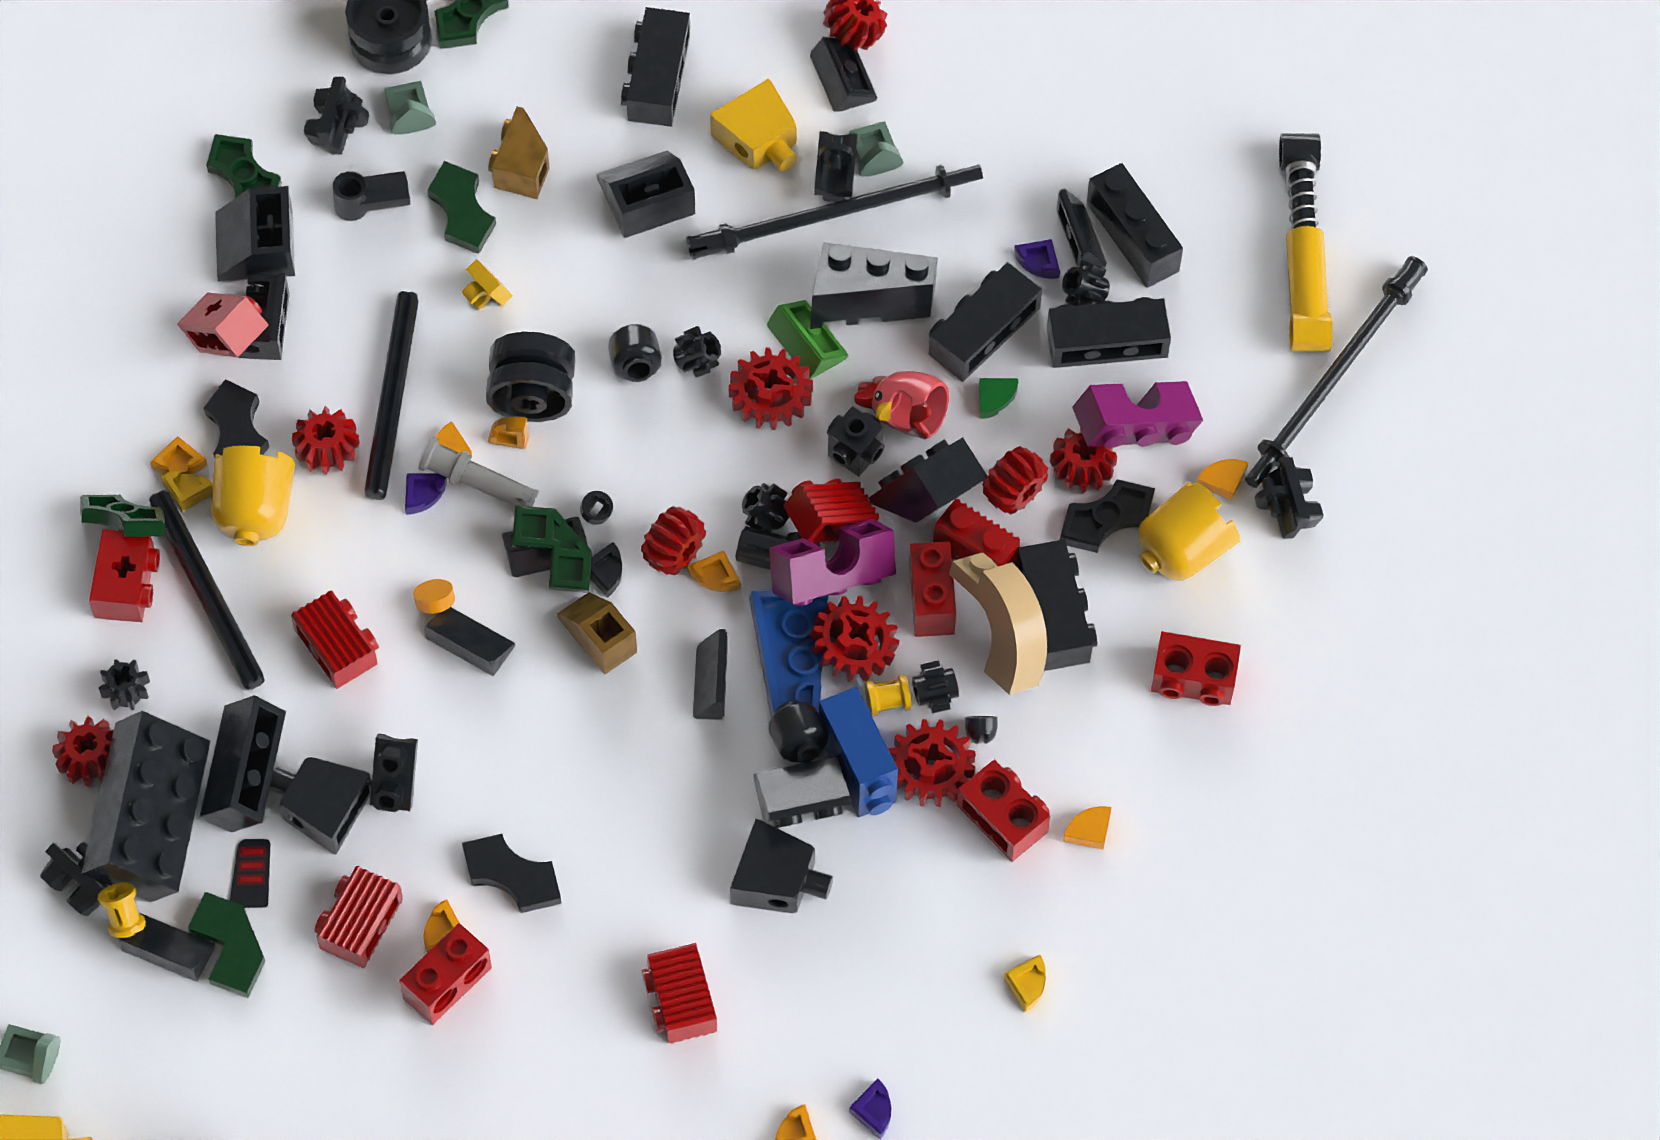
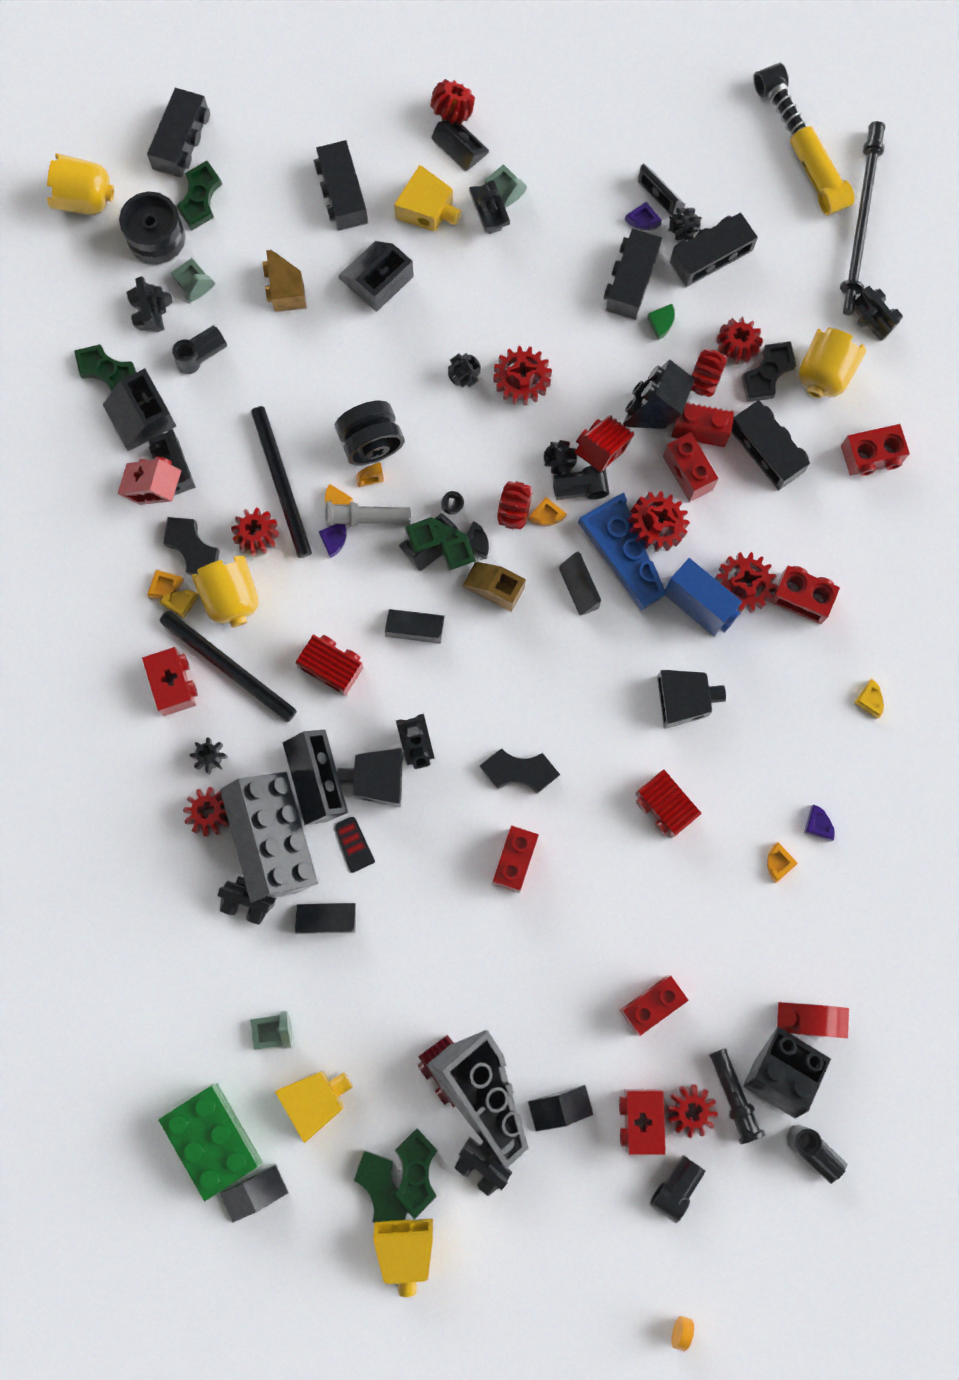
camera: 25 degrees left, 15 degrees up
dark green tile [80,494,165,537] -> none
yellow bush [98,882,146,938] -> none
dark green tile [188,892,266,998] -> none
red brick [314,866,403,969] -> none
light orange tile [413,579,455,614] -> none
light orange tile [423,899,460,953] -> none
dark green tile [427,161,496,254] -> none
yellow tile [461,259,513,310] -> none
black head [608,324,662,382] -> none
black bar [686,164,983,260] -> none
slope [753,756,852,828] -> none
bright green slope [767,300,849,379] -> none
black head [768,701,828,763] -> none
magenta arch [769,519,896,606] -> none
black wedge [810,242,938,329] -> none
black brick [827,406,885,477] -> none
coral piece [854,371,949,440] -> none
yellow bush [864,674,912,717] -> none
black gear [912,660,959,714] -> none
tan arch [949,553,1047,695] -> none
black hinge [965,716,998,744] -> none
light orange tile [1063,806,1112,850] -> none
magenta arch [1072,381,1204,448] -> none
black brick [1086,162,1183,288] -> none
light orange tile [1197,459,1249,500] -> none

